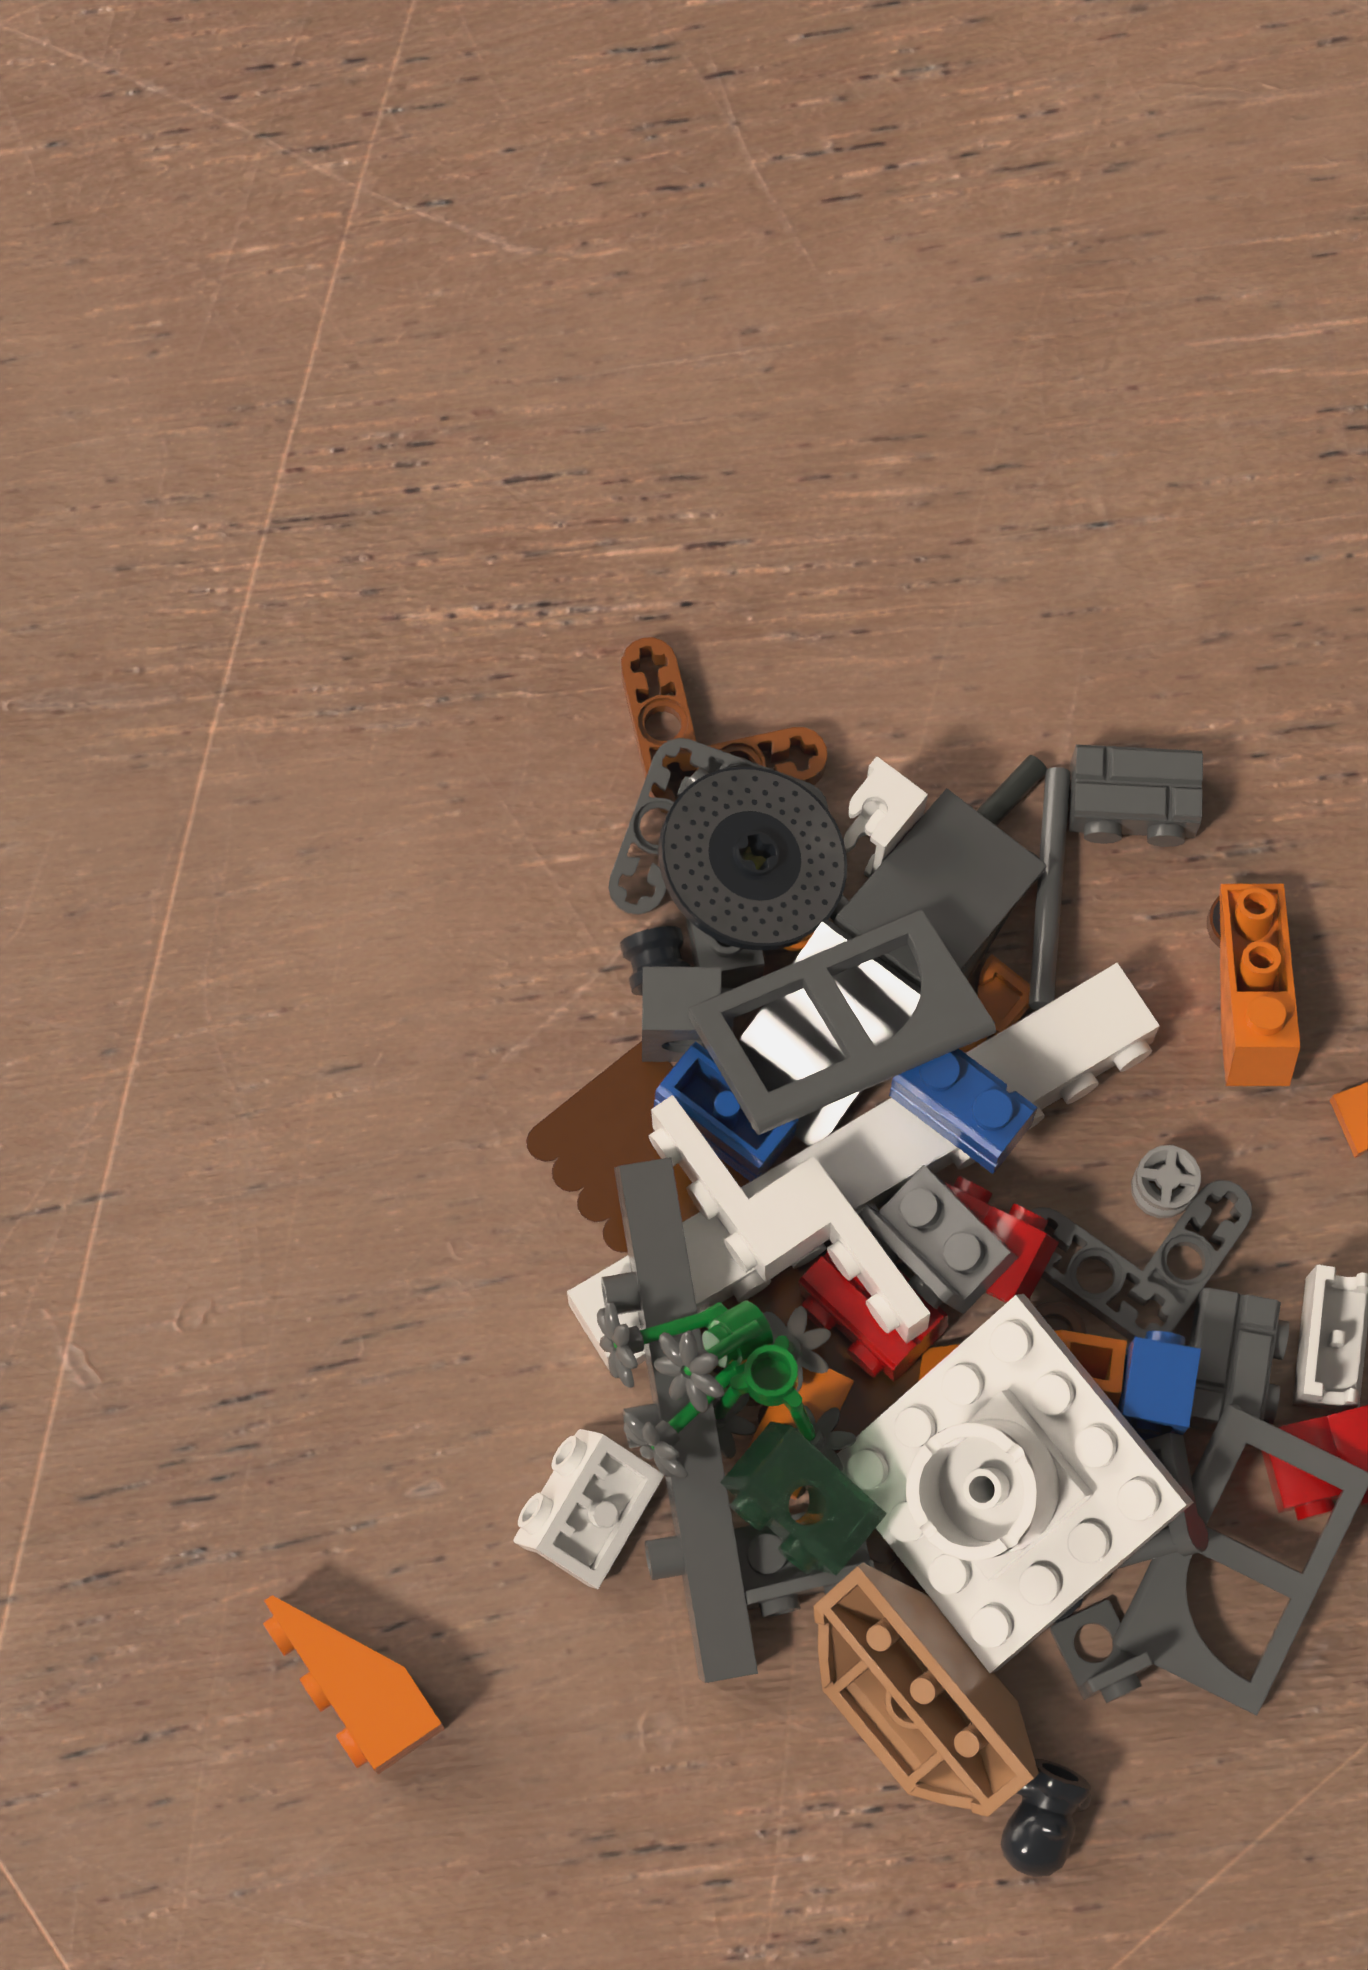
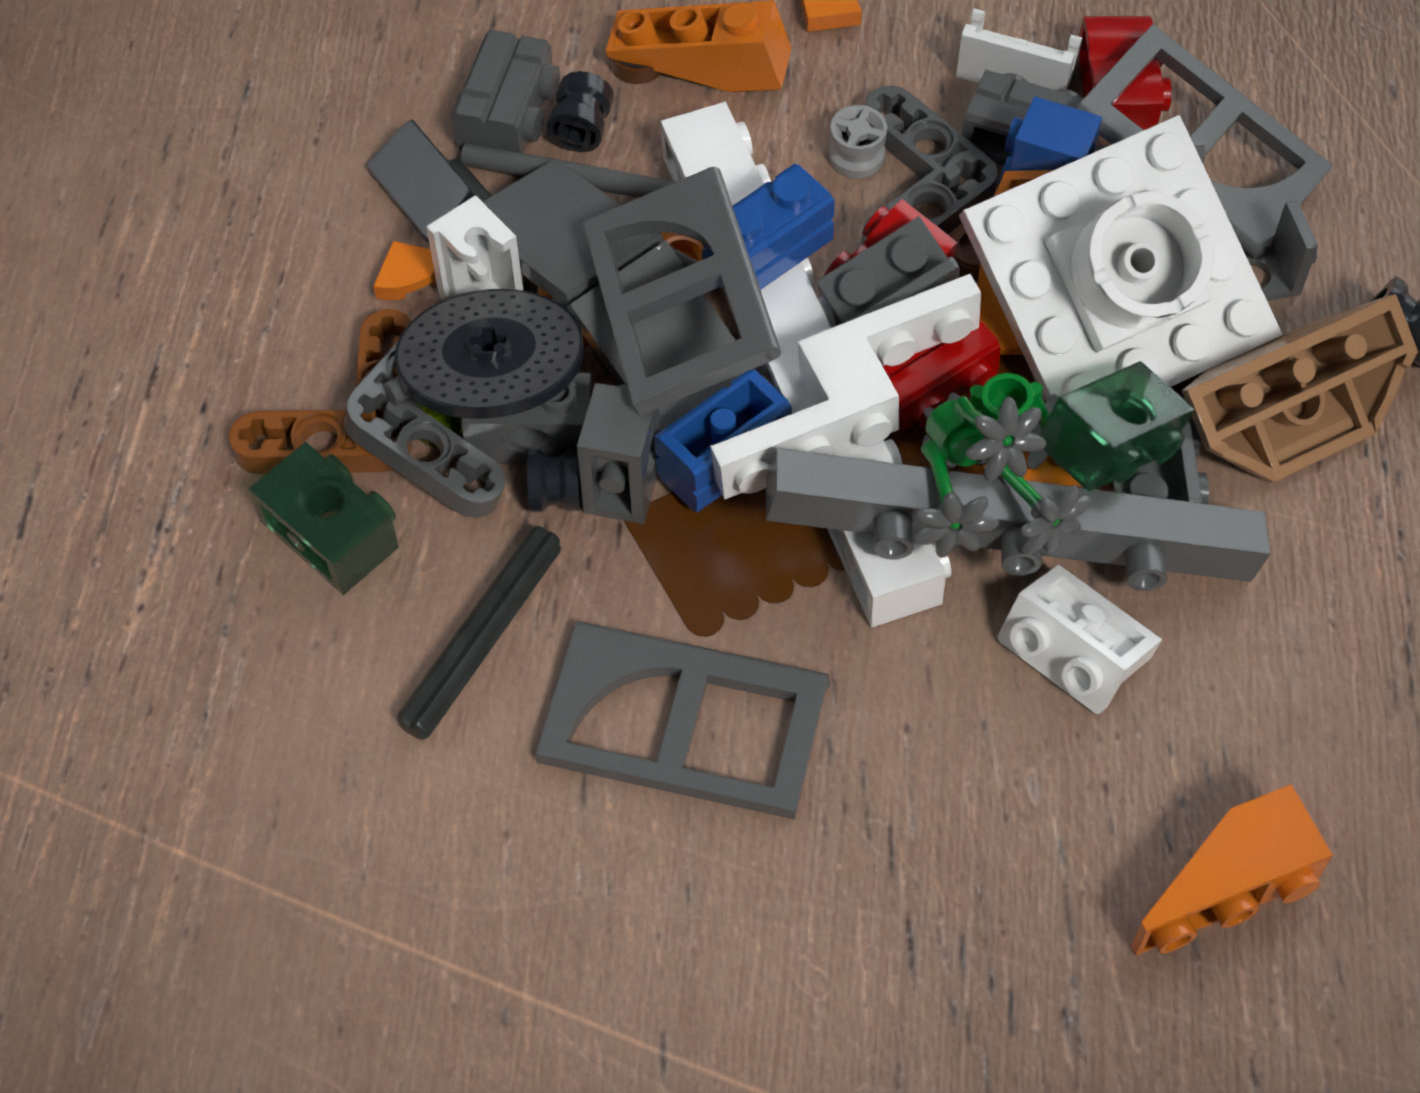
camera: 75 degrees left, 15 degrees down
none -> clear green brick [248,442,399,595]
none -> black slope [366,120,474,244]
none -> orange tile [373,241,437,300]
none -> pearl dark grey axle [397,526,561,740]
none -> dark grey window [535,621,831,819]
none -> black wheel [546,71,614,152]

